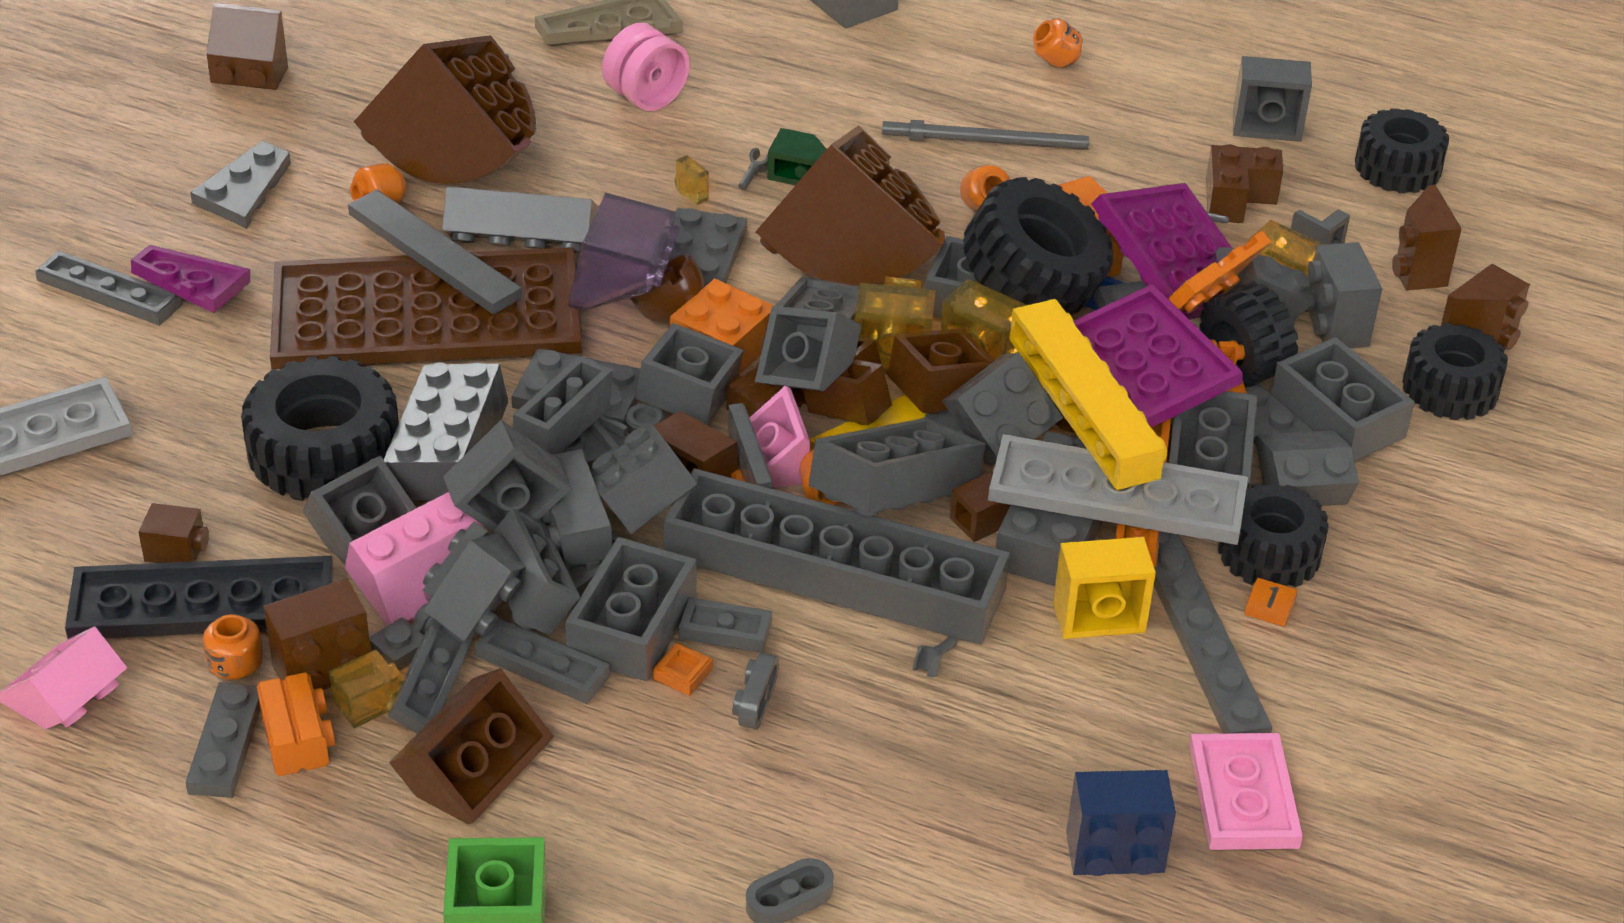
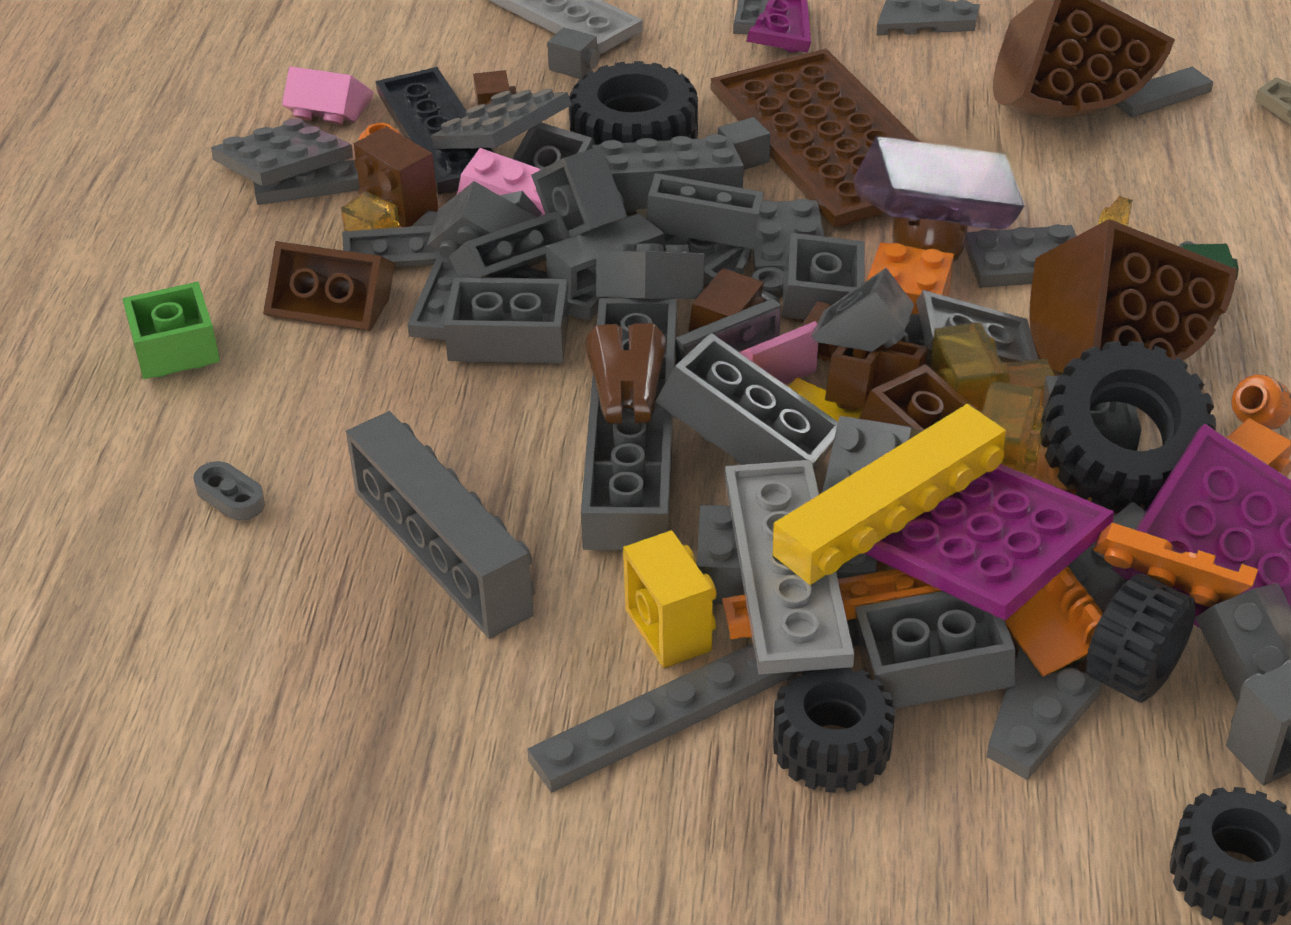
camera: 75 degrees right, 0 degrees up
orange brick [257,672,335,776] -> none
dark grey tile [348,189,522,315] -> none
orange head [350,163,406,204] -> none
slope [442,186,601,253] -> none
bright pink wheel [602,23,690,111] -> none
orange tile [653,642,713,696] -> none
dark grey plate [679,597,772,653] -> none
dark grey plate [732,652,779,730] -> none
dark grey hand [912,636,957,677] -> none
dark blue brick [1066,770,1176,876] -> none
bright pink plate [1189,733,1303,850] -> none
orange tile [1244,577,1298,627] -> none
dark grey slope [1255,430,1359,506] -> none
dark grey brick [1271,337,1415,461] -> none
none -> dark grey plate [211,118,353,186]
none -> dark grey brick [346,411,535,639]
none -> dark grey plate [430,89,572,149]
none -> dark grey brick [547,27,600,79]
none -> reddish brown piece [585,323,666,424]
none -> dark grey brick [717,117,770,170]

